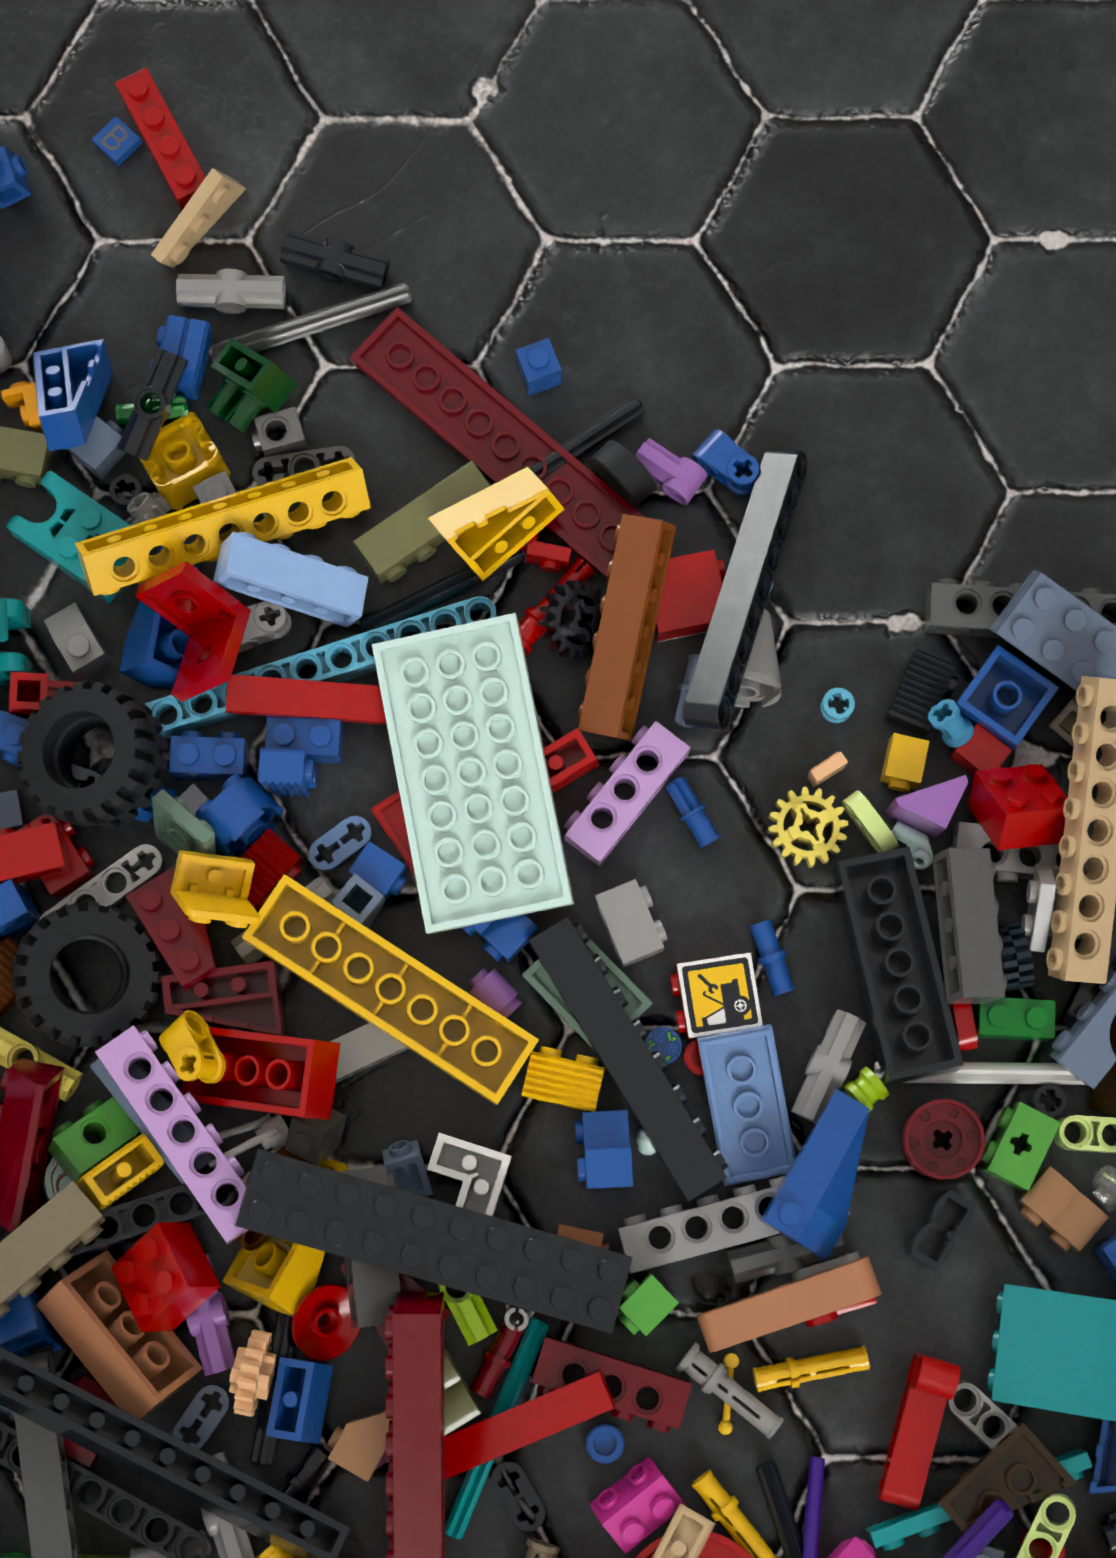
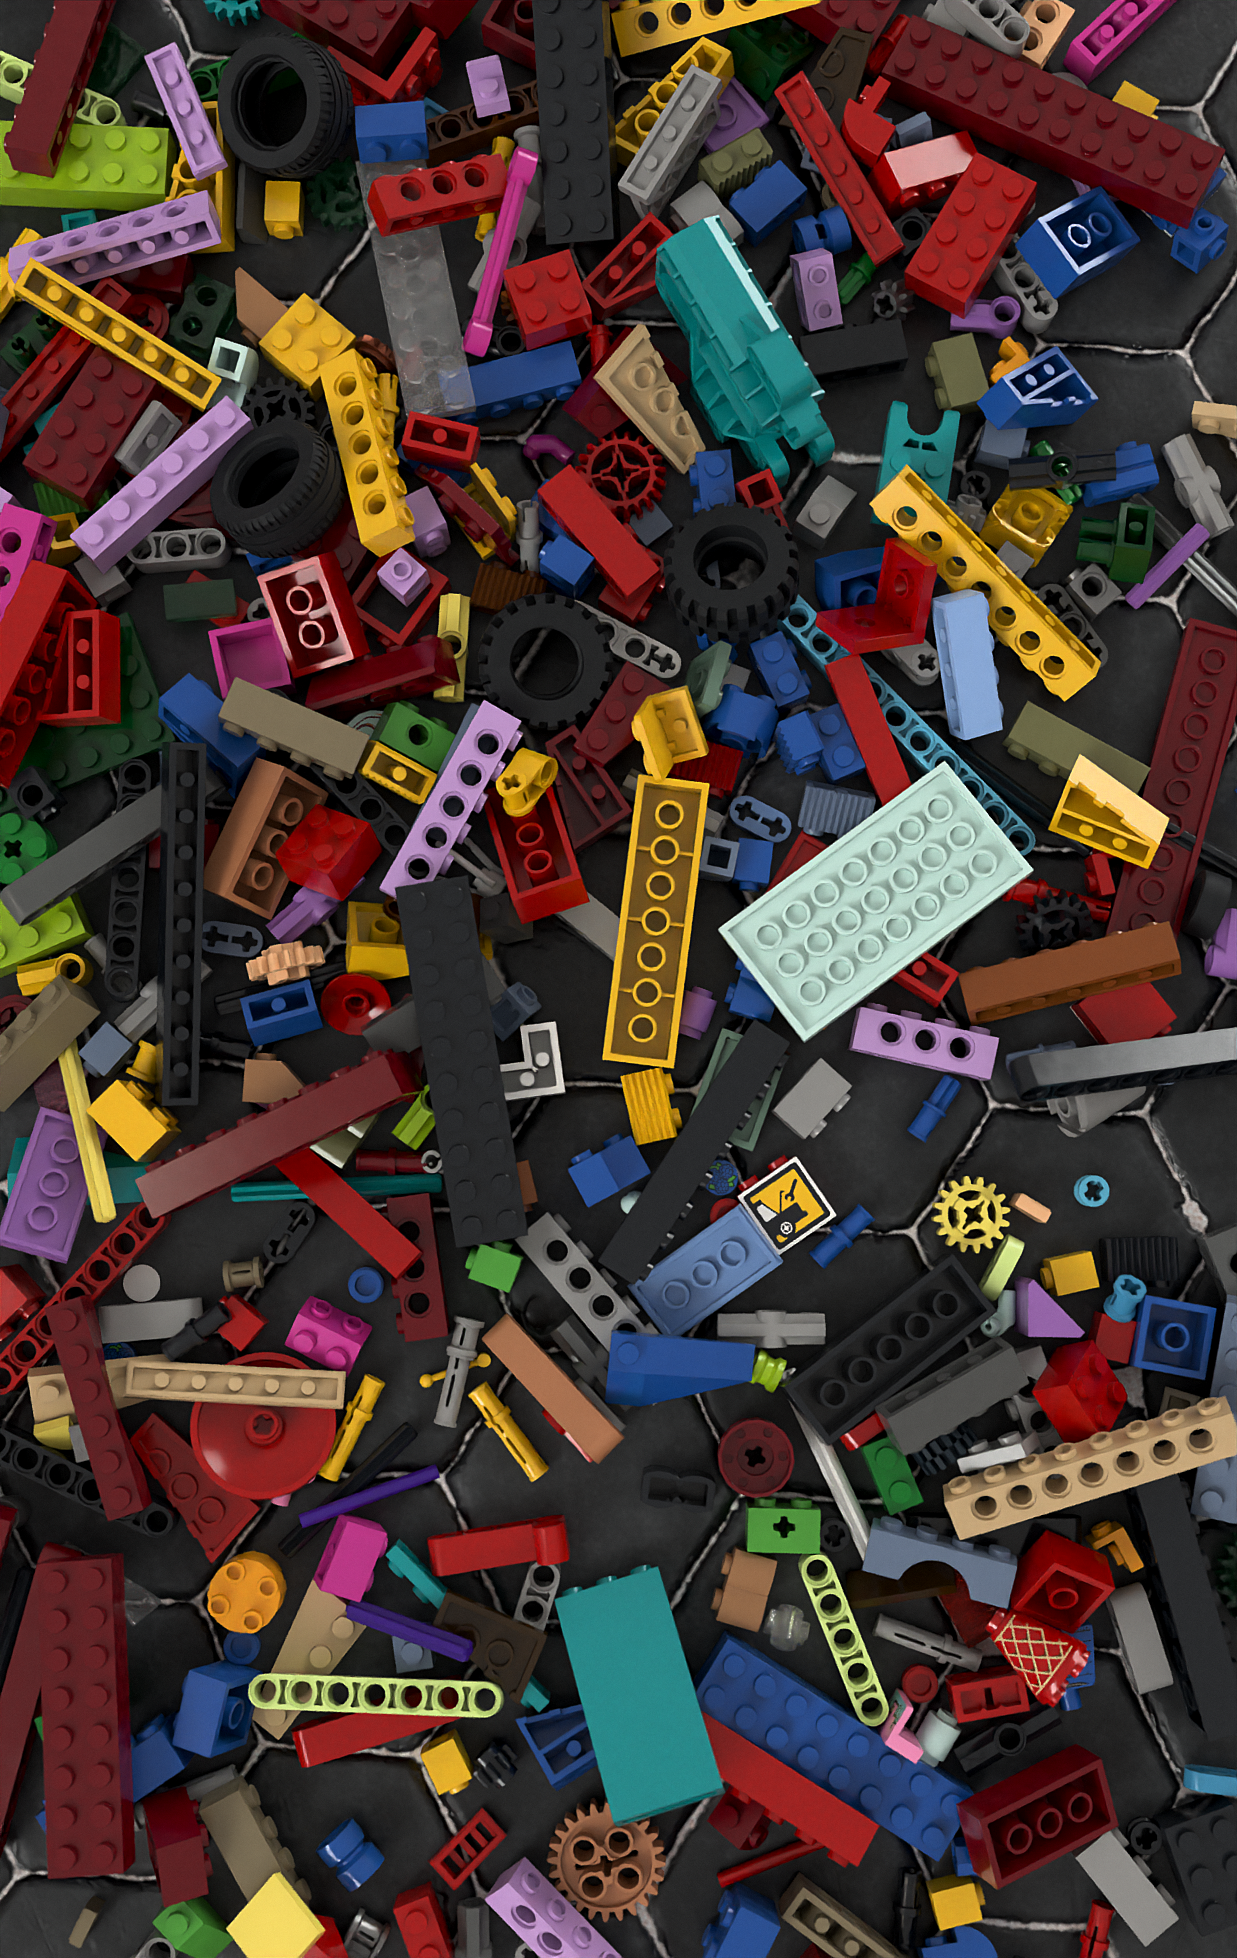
camera: 60 degrees right, 5 degrees up
none -> sand blue brick [798,779,876,839]
none -> medium lavender axle [1125,523,1210,609]

